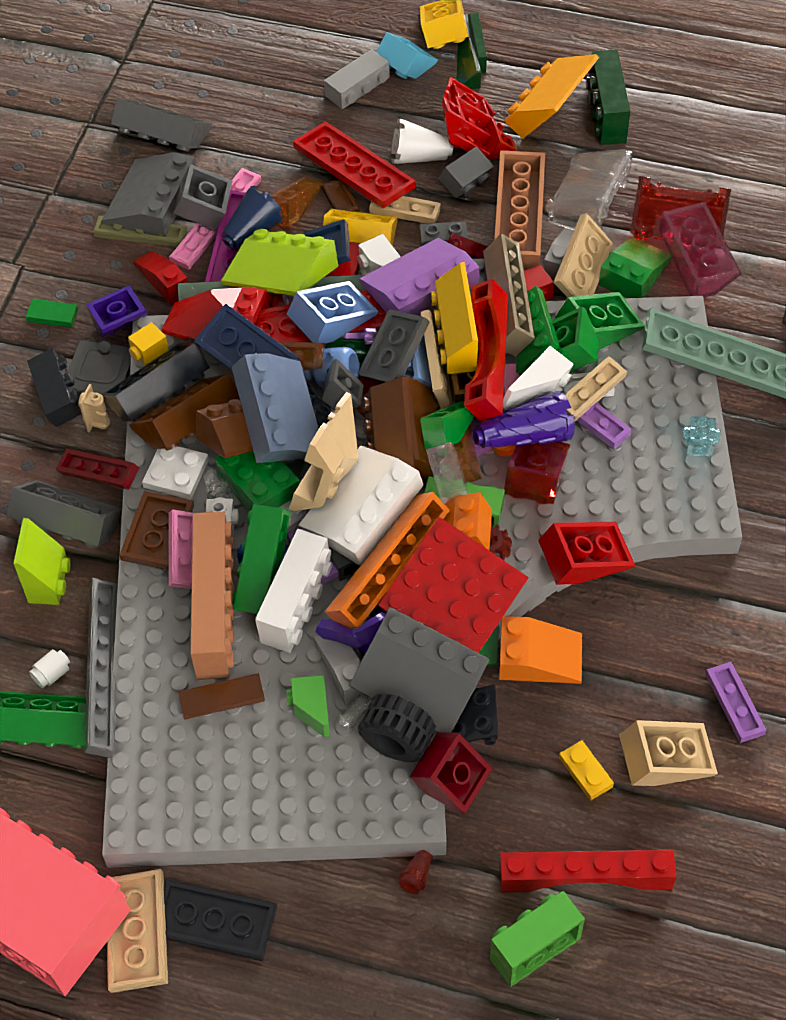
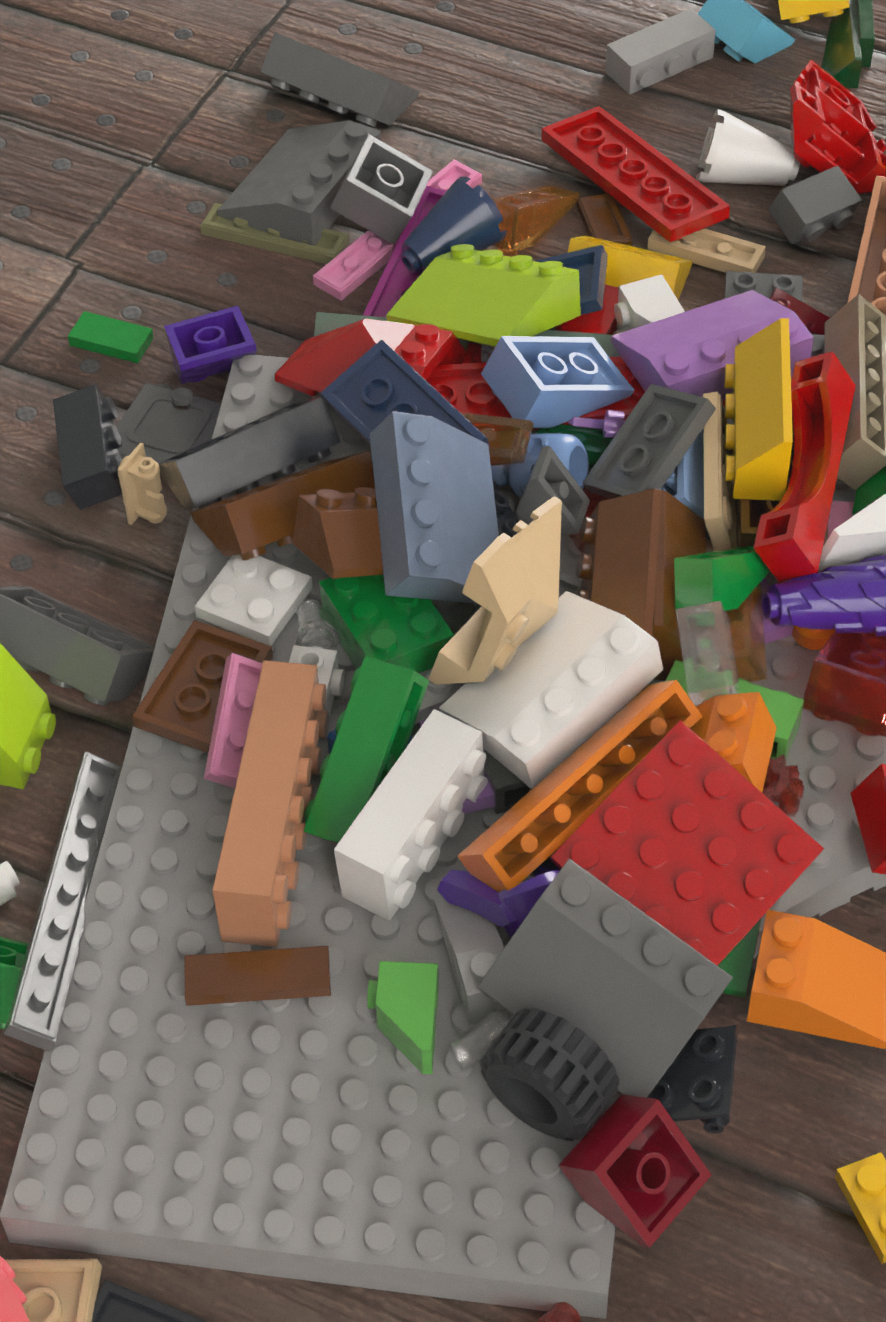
camera: 10 degrees right, 5 degrees down
dark red plate [56,448,140,490] -> none
yellow brick [128,322,169,365] -> none
red slope [133,251,188,306] -> none

